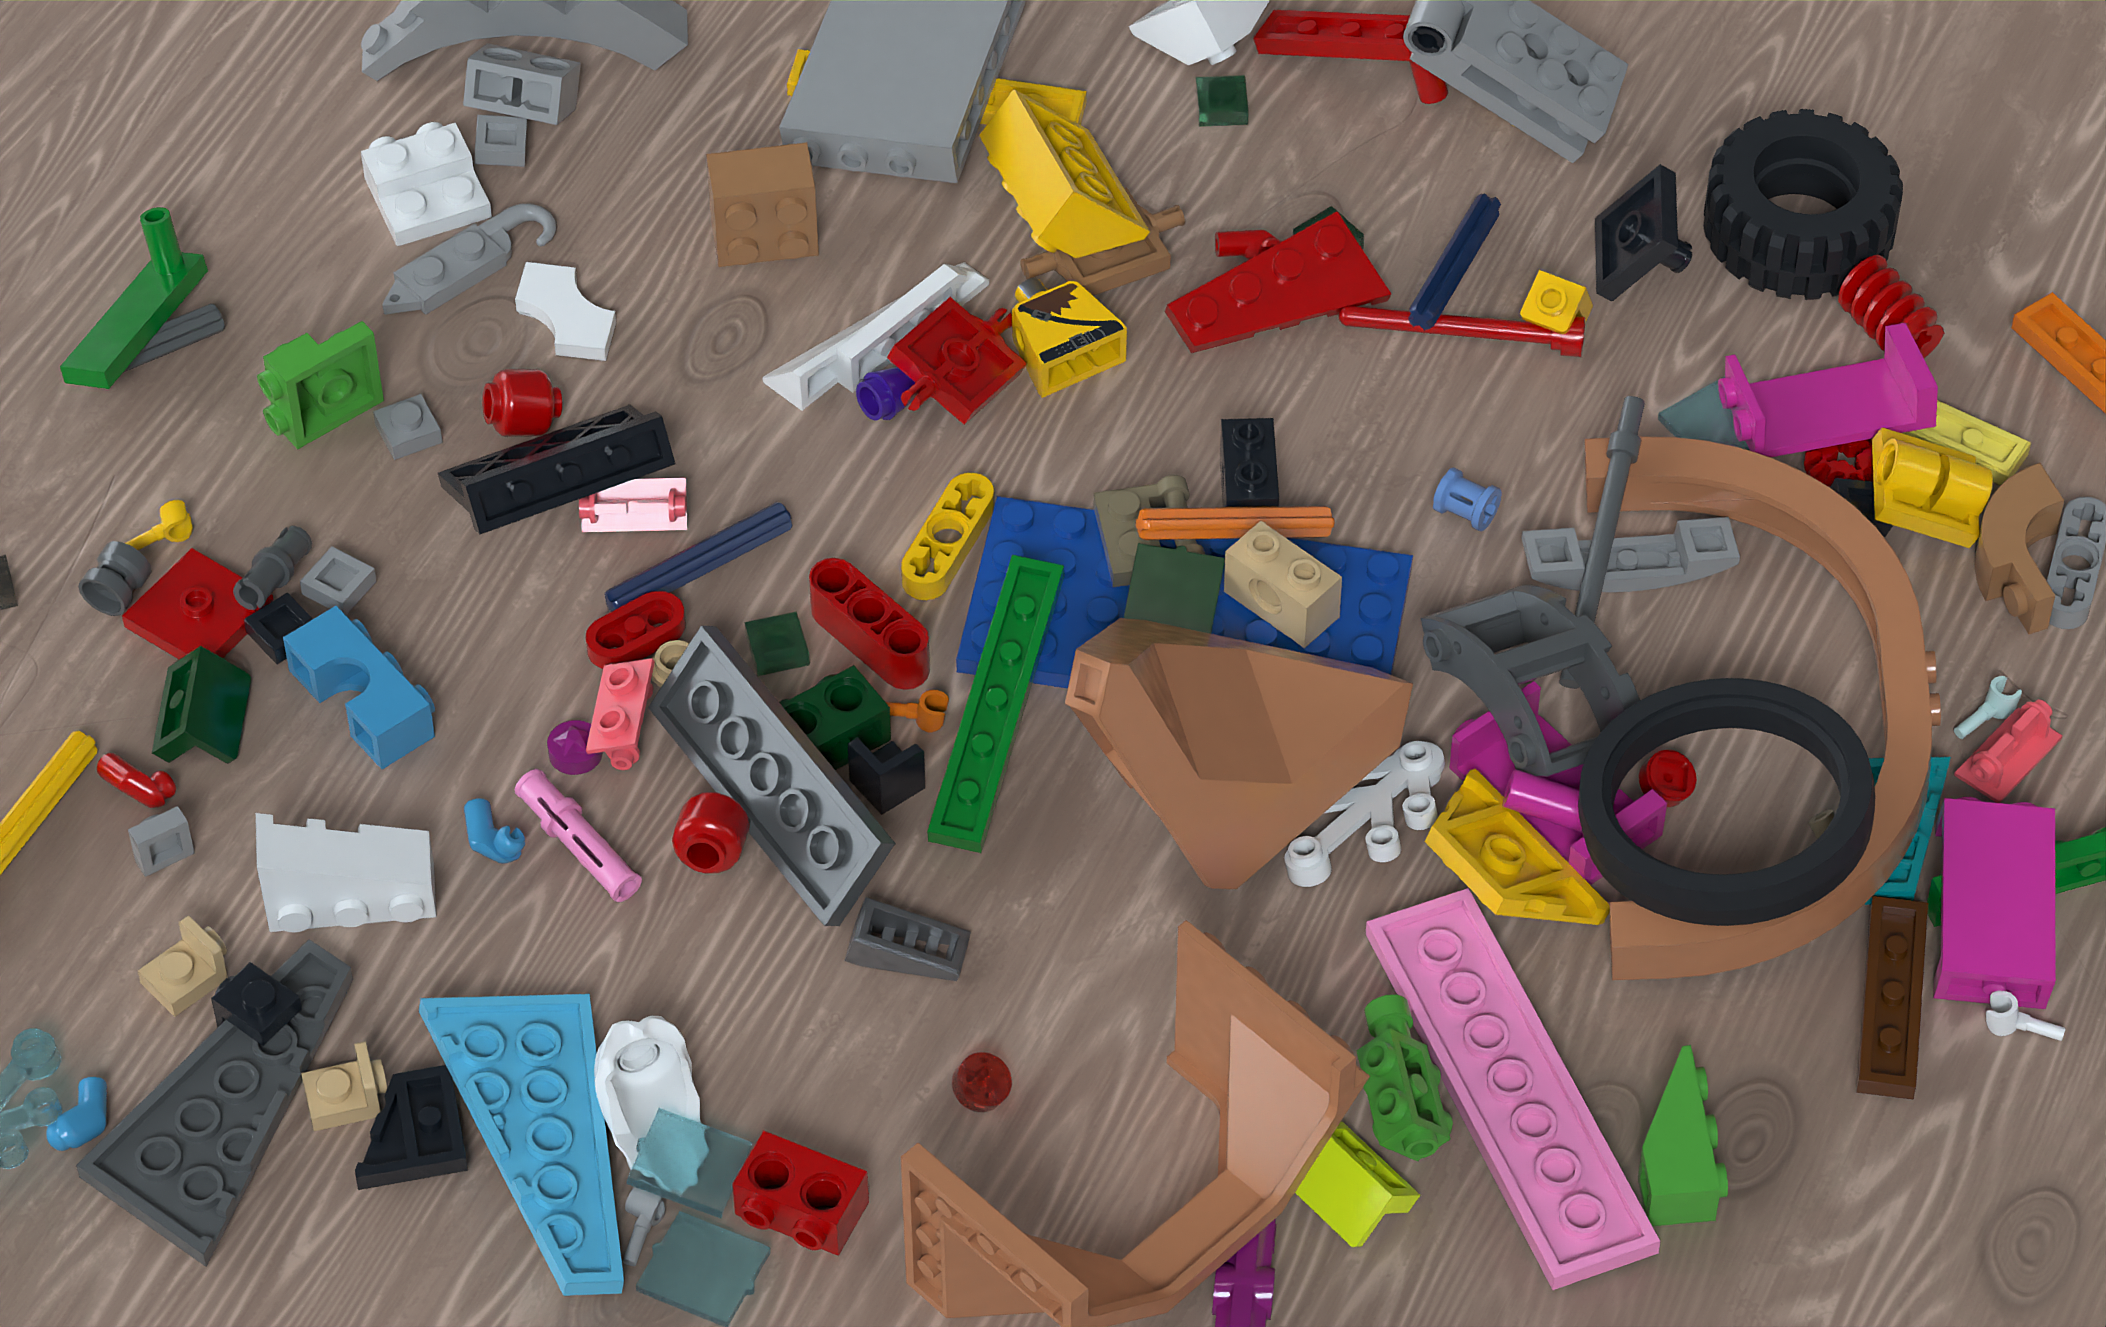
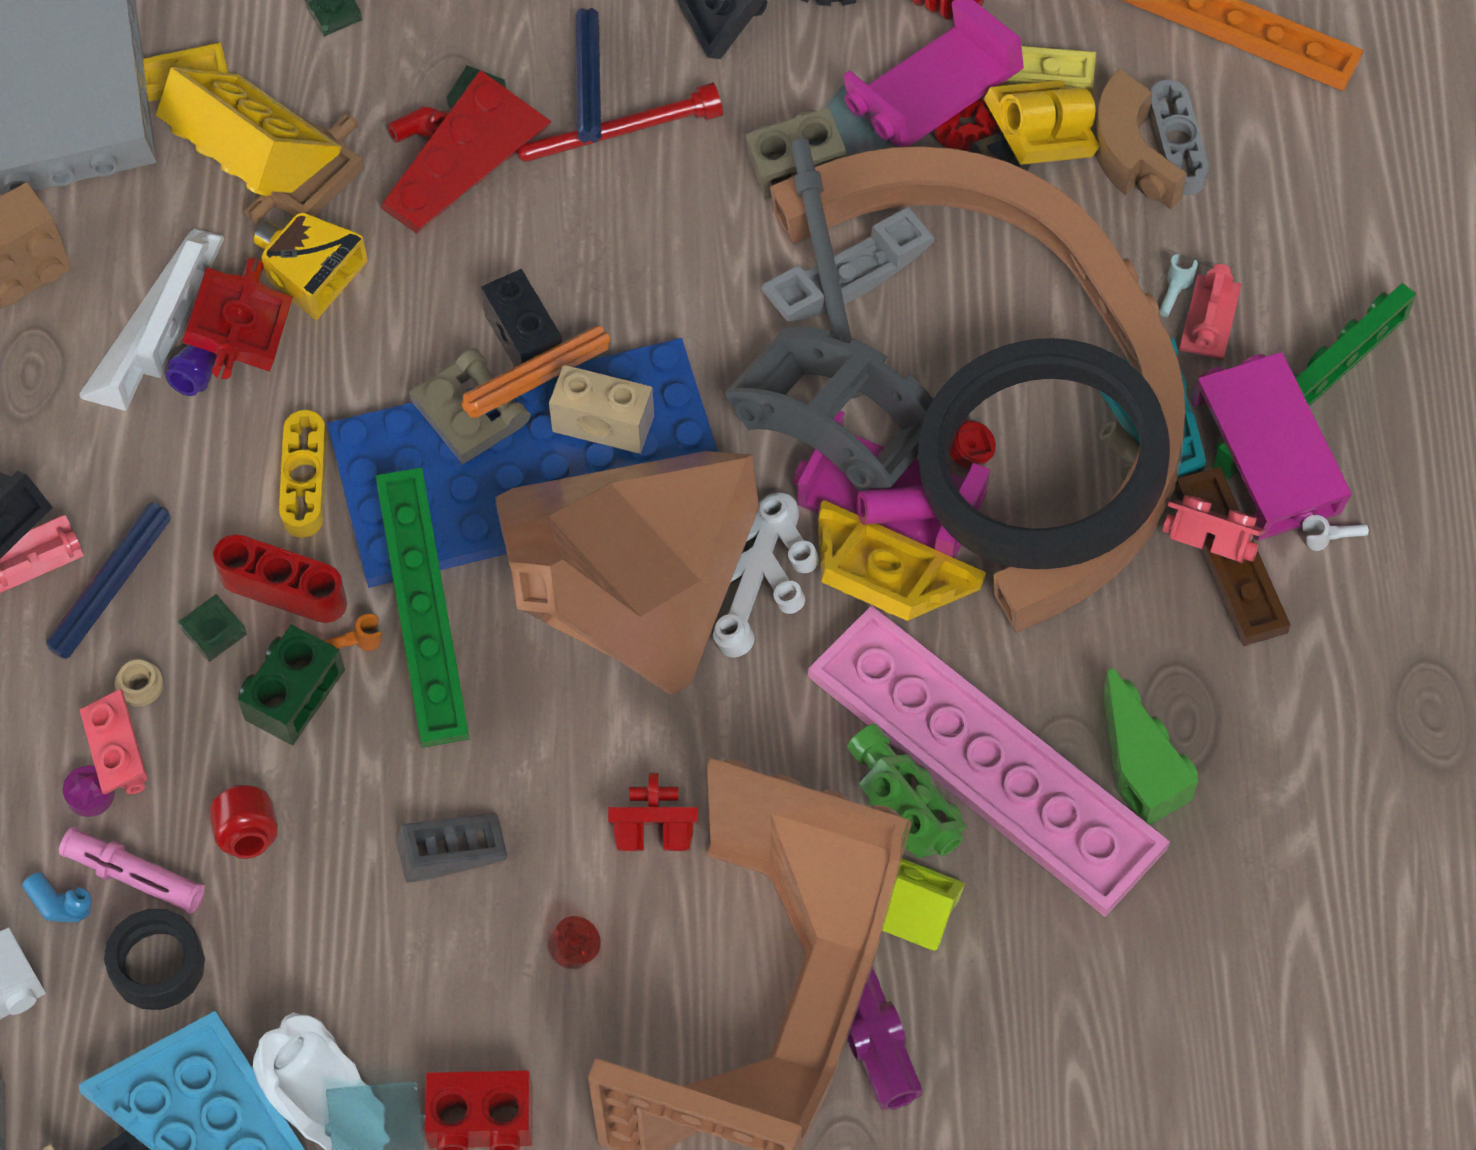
camera: 25 degrees left, 10 degrees up
red plate [585,591,686,669] -> none
dark grey plate [648,625,896,926] -> none
black panel [847,738,925,815] -> none
dark green piece [1124,543,1225,634] -> none
medium blue bush [1433,467,1502,532] -> none
yellow bracket [1520,270,1593,334] -> none
none -> black tyre [104,909,205,1010]
none -> red hips [608,772,699,851]
none -> dark tan brick [745,107,847,199]
none -> coral hinge [1162,495,1267,563]

